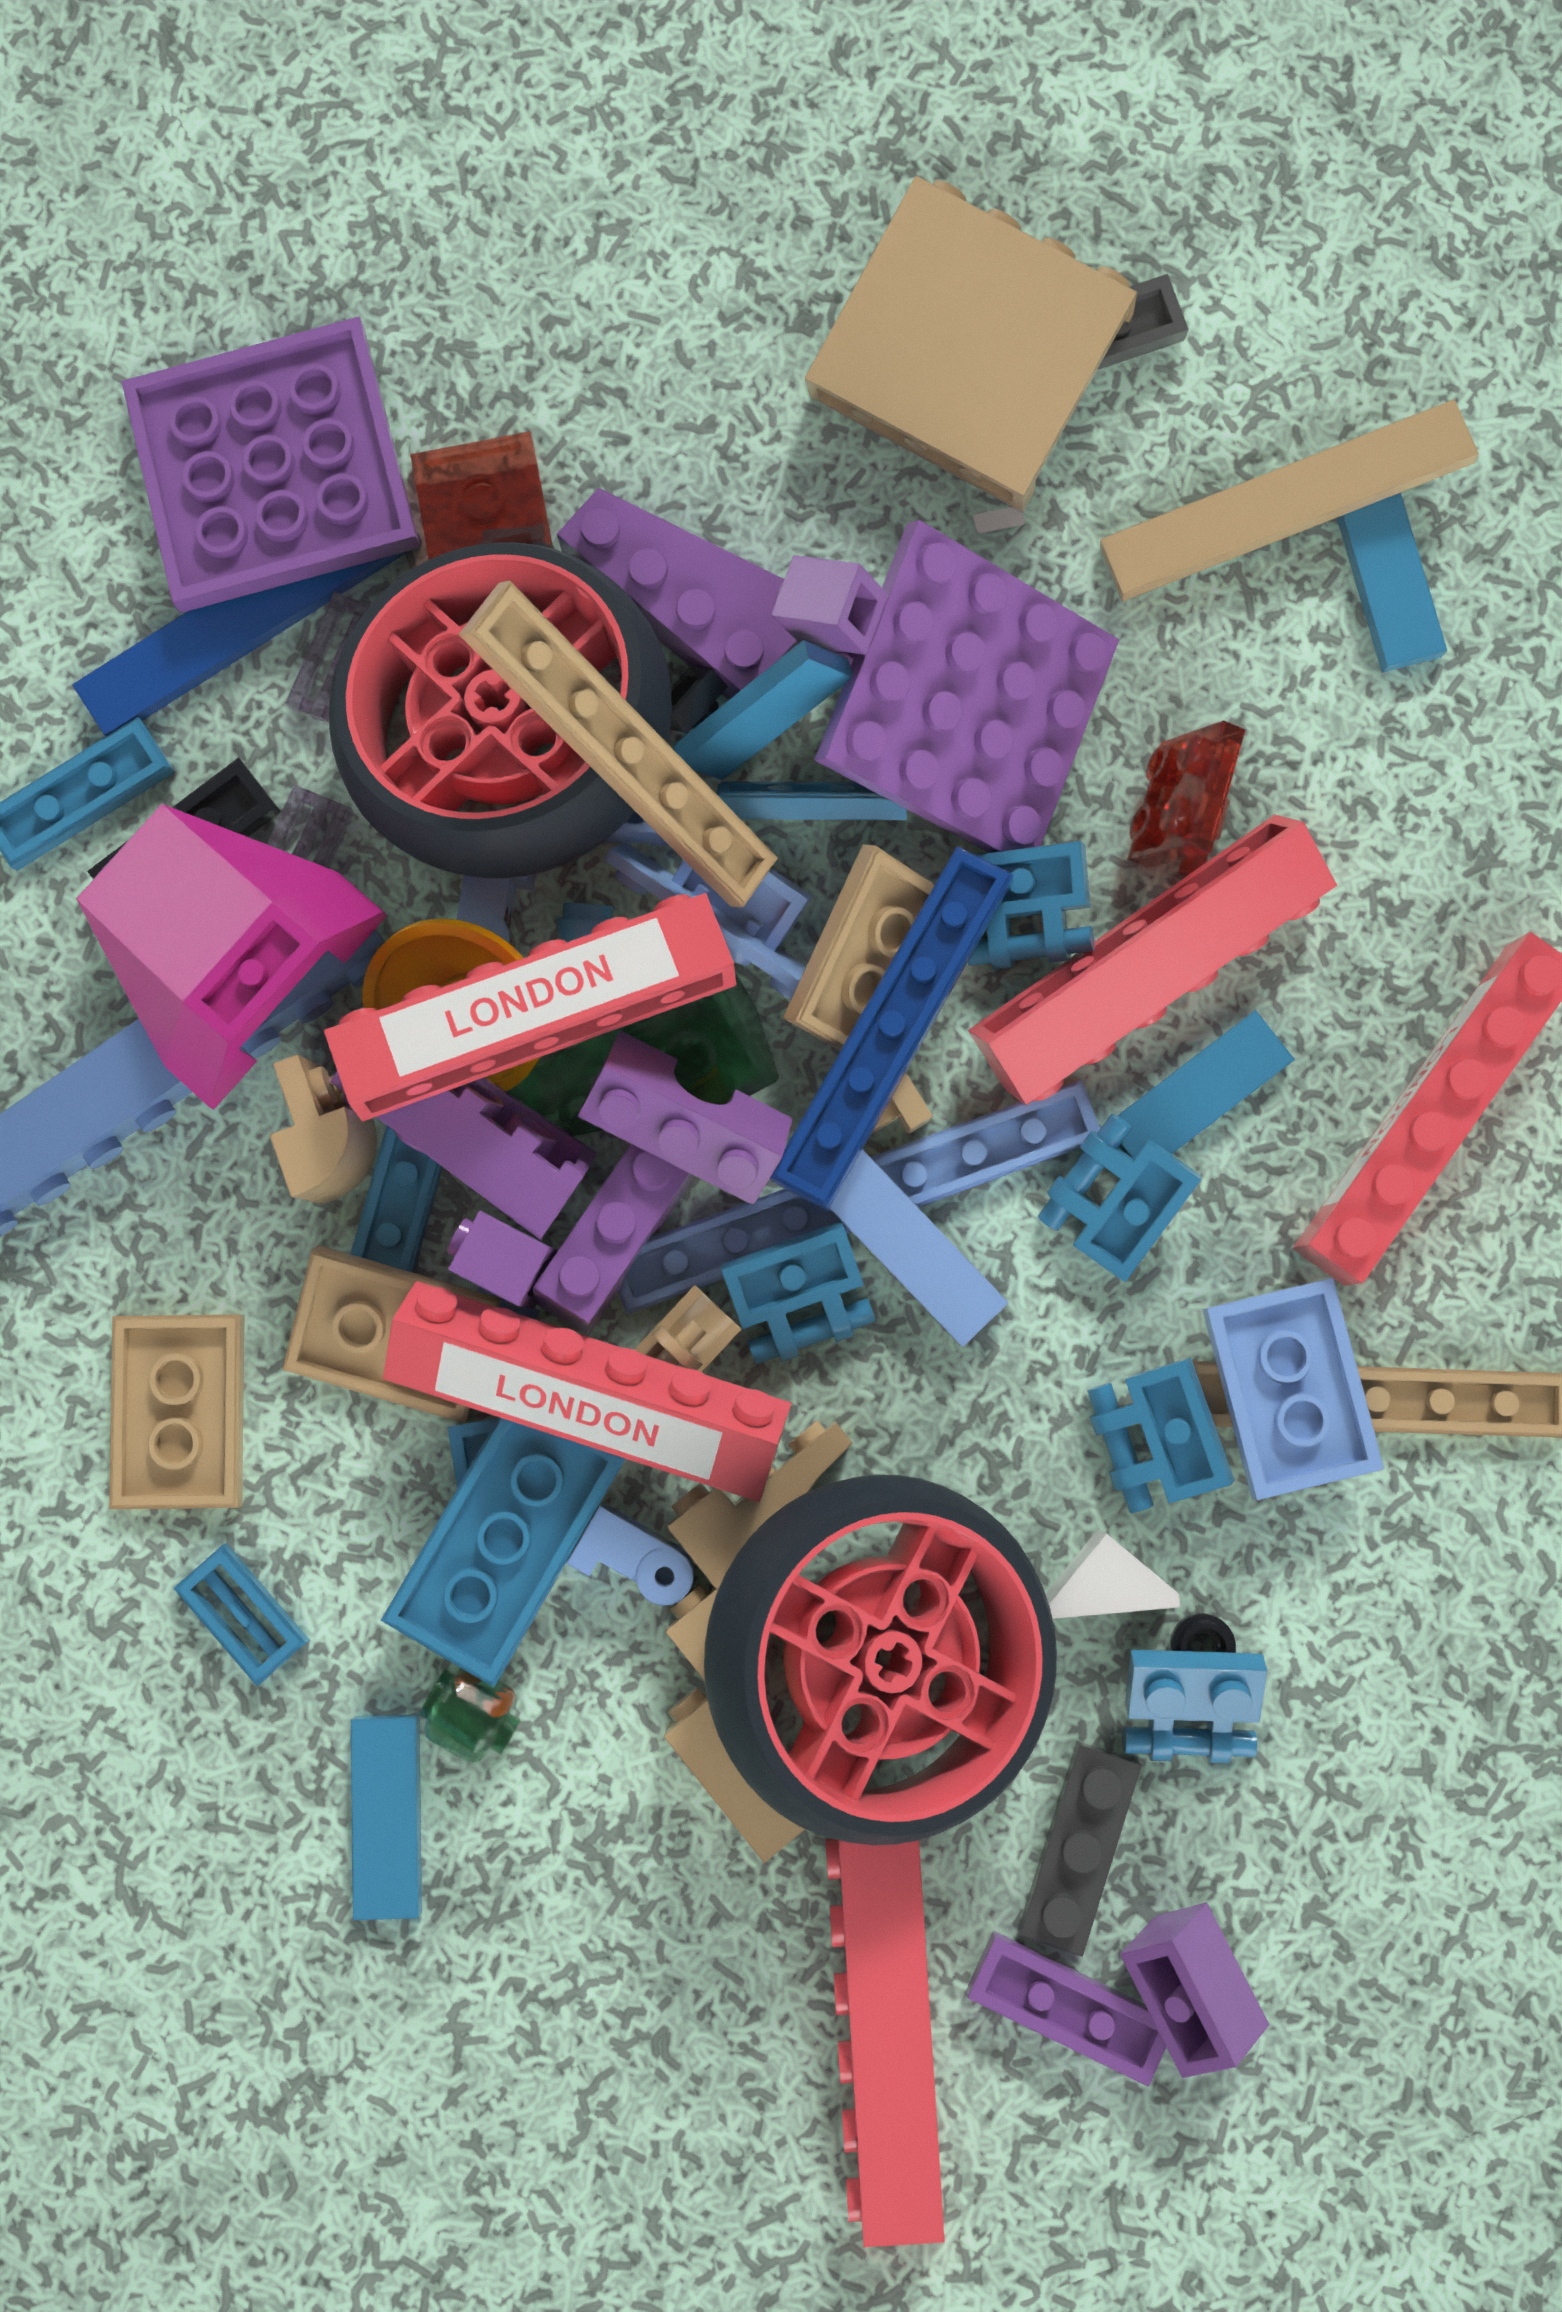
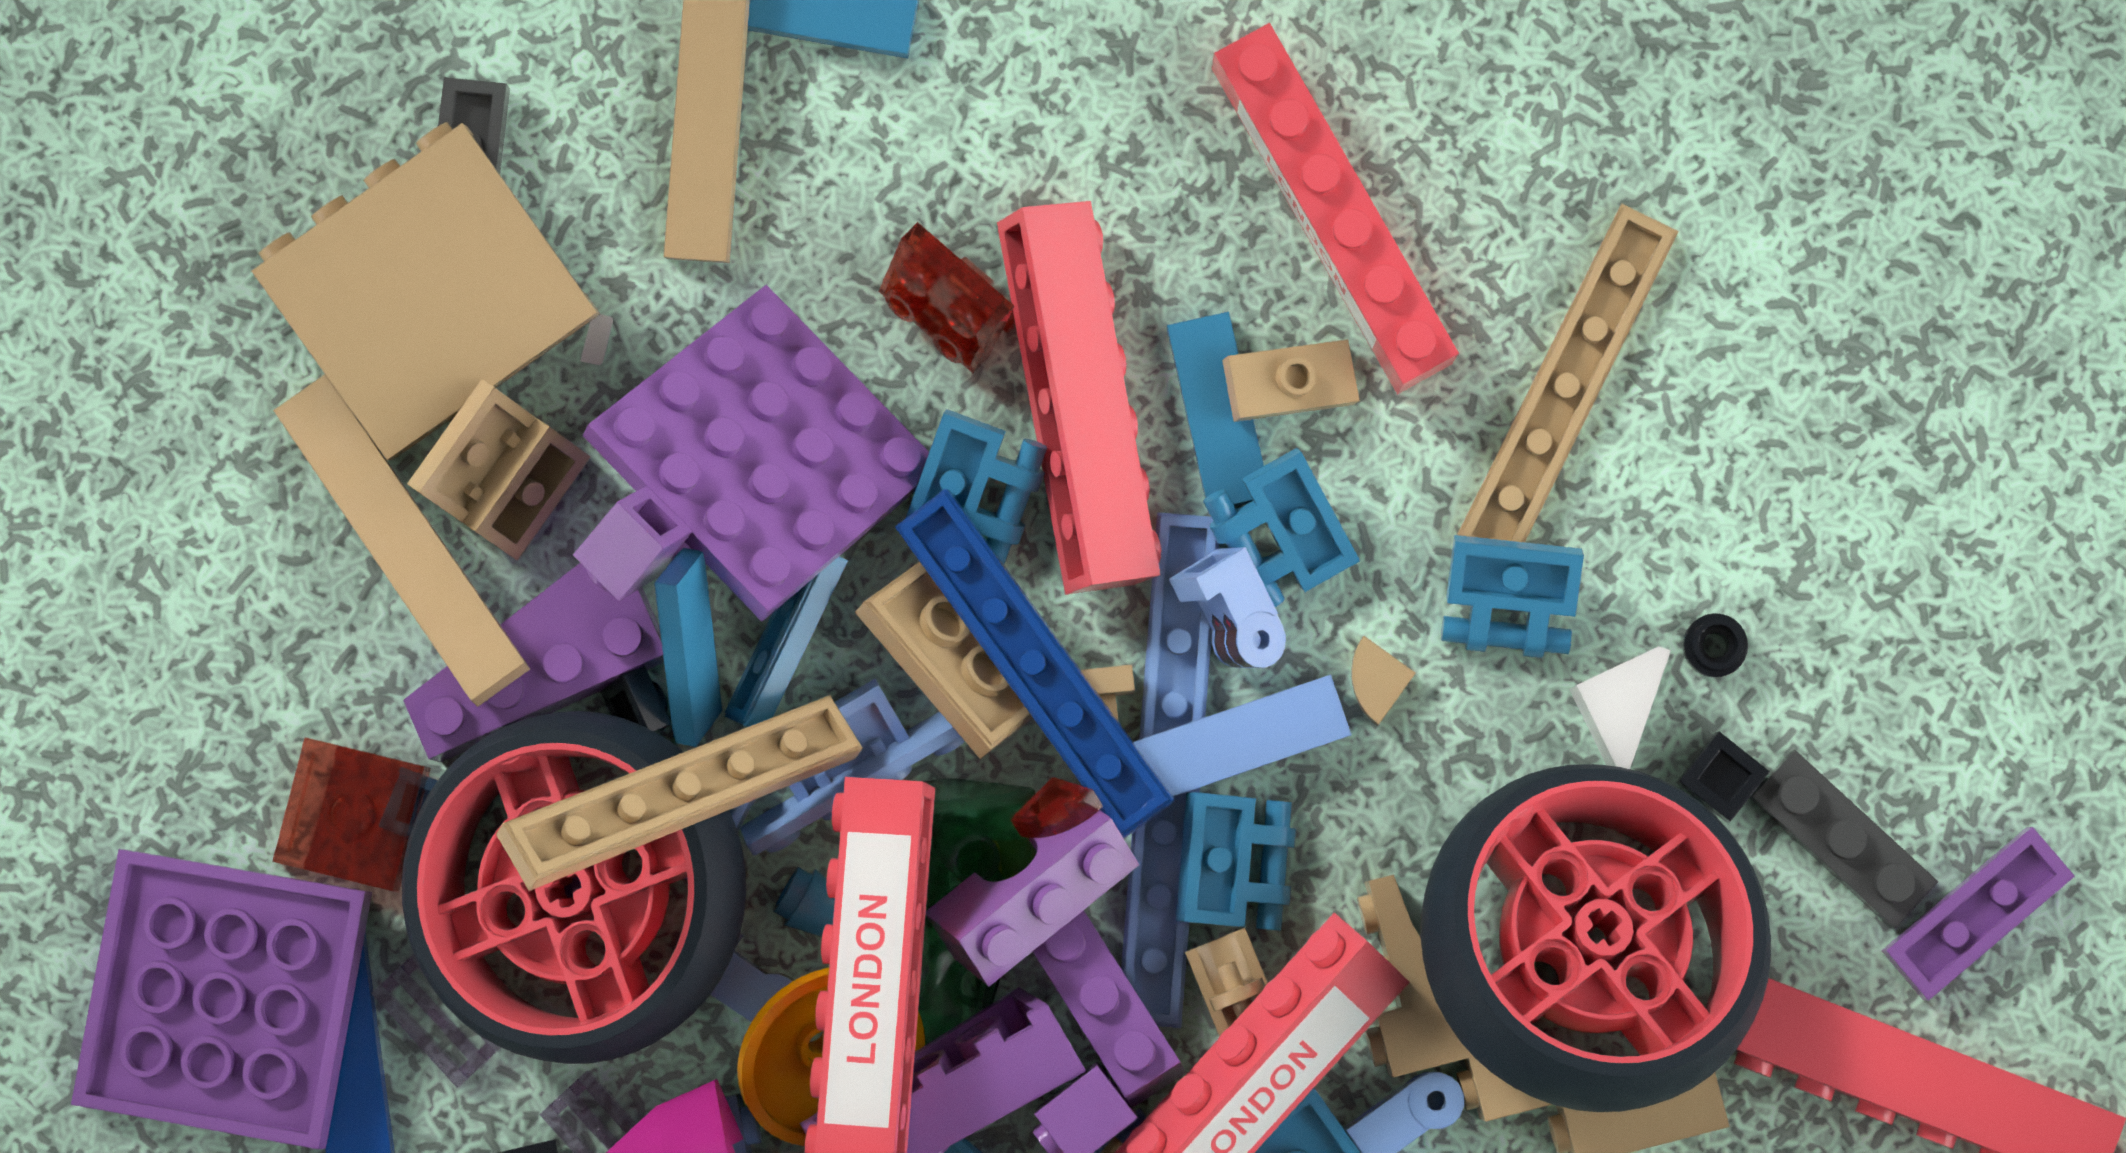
camera: 65 degrees left, 0 degrees up
medium lavender brick [1120,1902,1270,2078] -> none
dark azure plate [1122,1650,1267,1763] -> none
light blue plate [1202,1278,1384,1500] -> none
none -> tan tile [273,374,530,707]
none -> tan brick [407,379,591,561]
none -> clear red tile [1011,777,1103,838]
none -> light blue leg [1169,547,1286,668]
none -> tan plate [1222,339,1360,422]
none -> tan tile [1351,636,1416,726]
none -> black plate [1676,731,1770,822]

